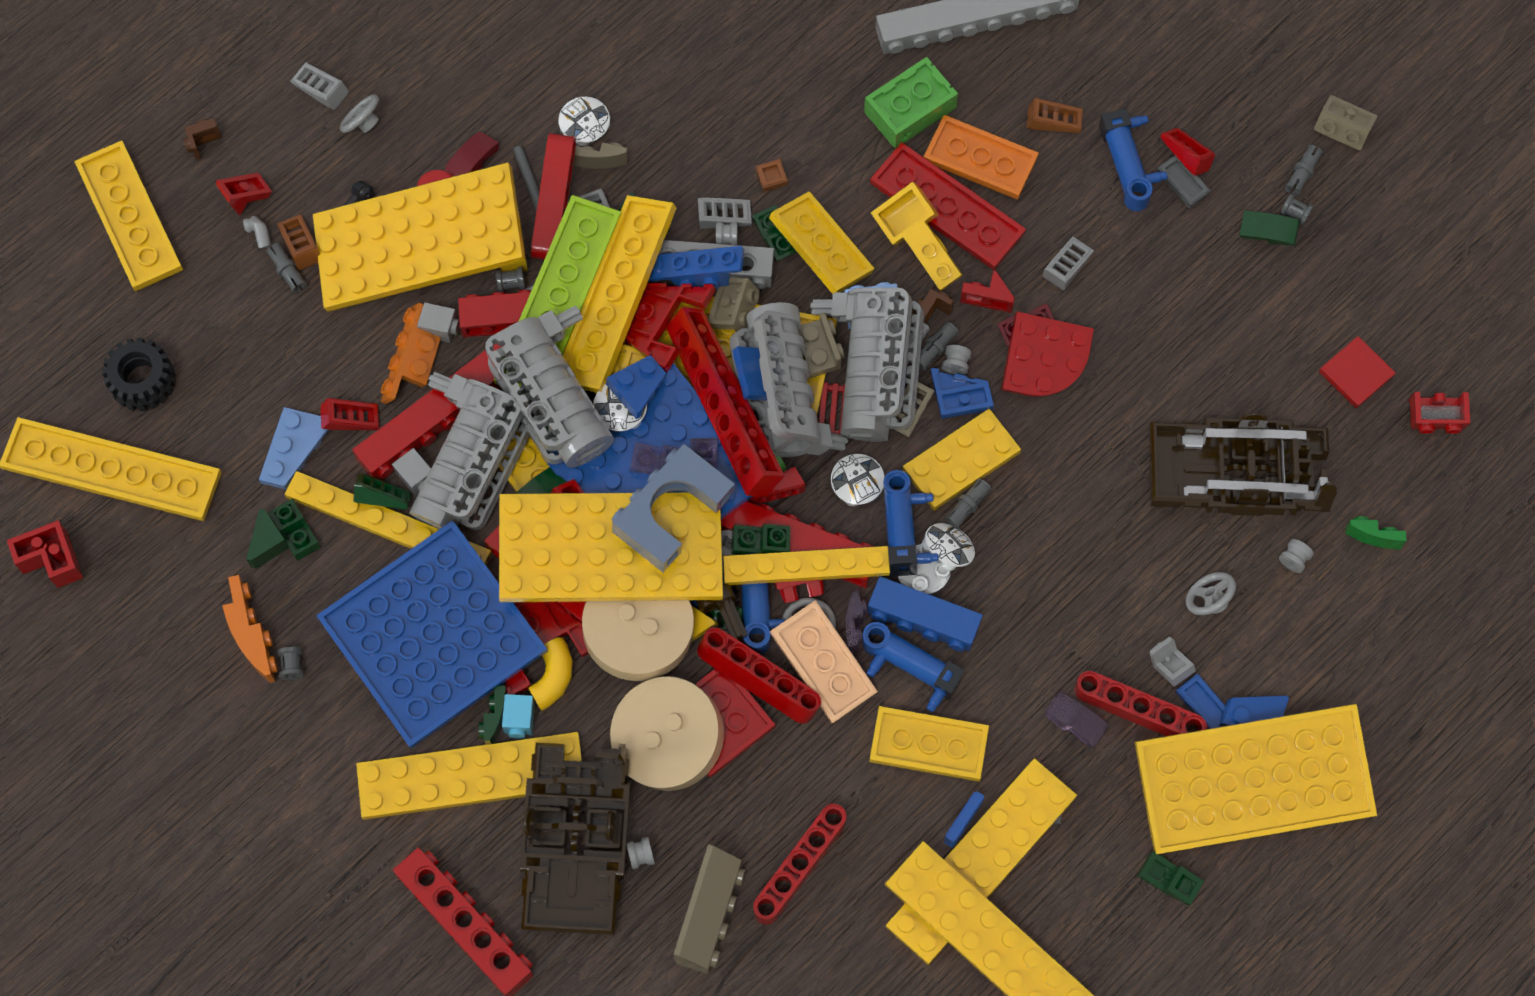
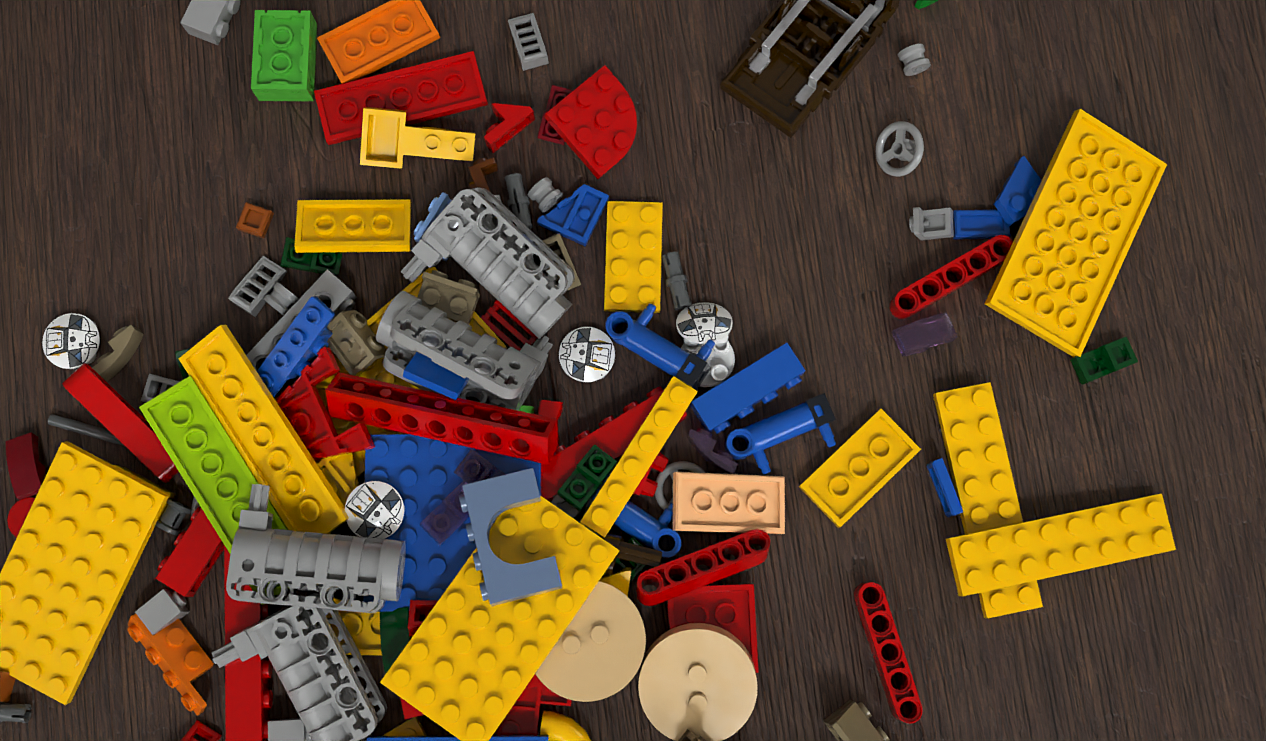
camera: 60 degrees left, 10 degrees up
blue wing [606,355,666,419] -> none

